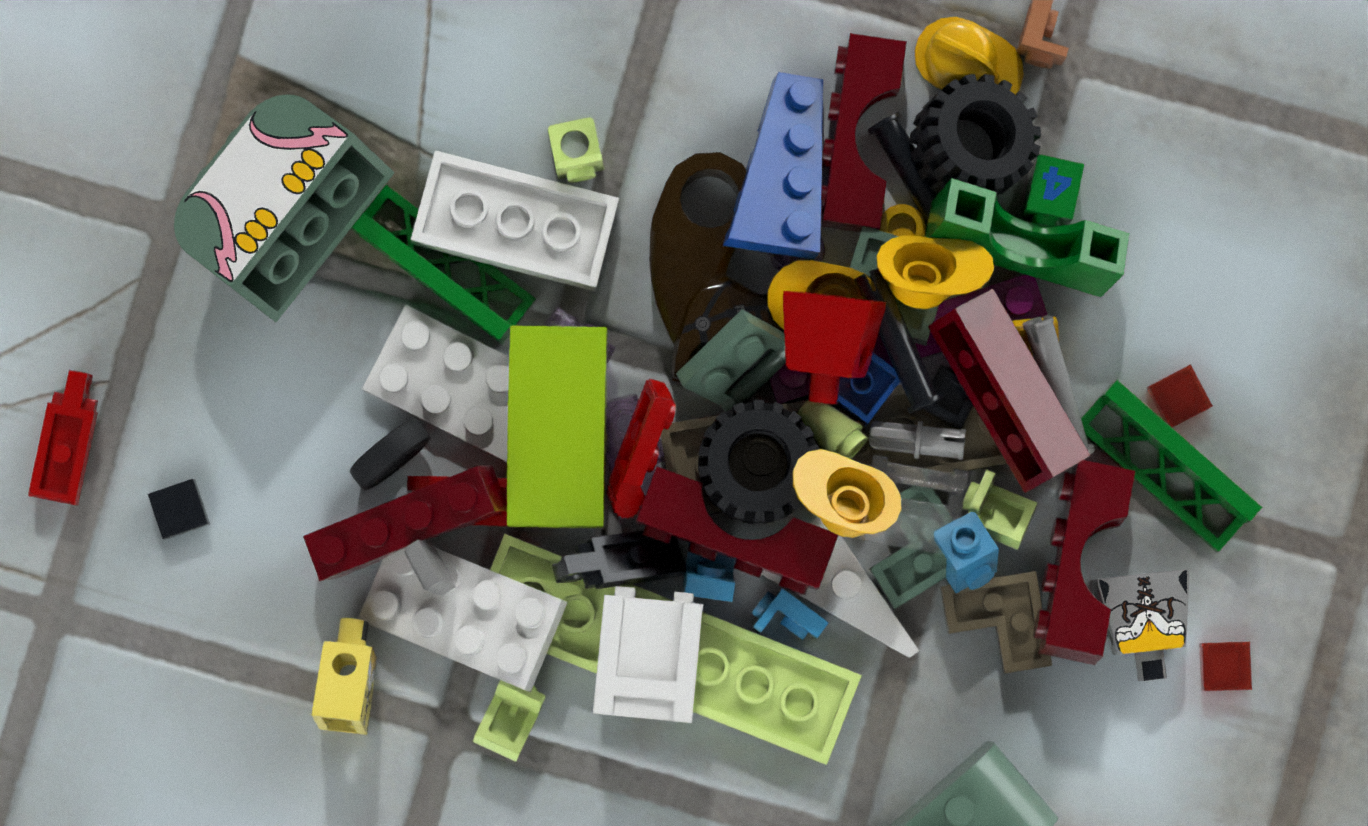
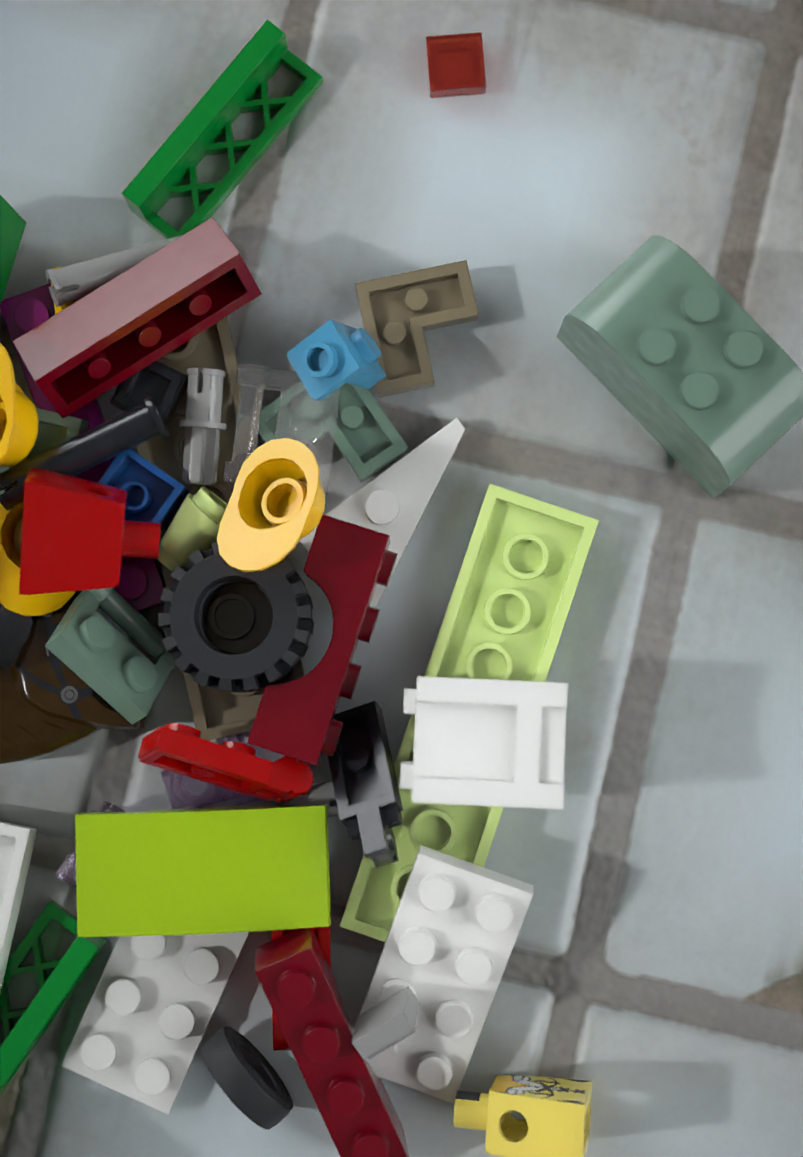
camera: 90 degrees left, 0 degrees up
yellowish green bracket [473,680,545,762] -> none
dark azure bracket [683,543,735,602] -> none
dark azure bracket [751,588,829,640] -> none
yellowish green bracket [961,470,1037,550] -> none
dark red arch [1033,460,1135,665] -> none
torso [1091,569,1189,681] -> none
clear red tile [1146,364,1213,428] -> none

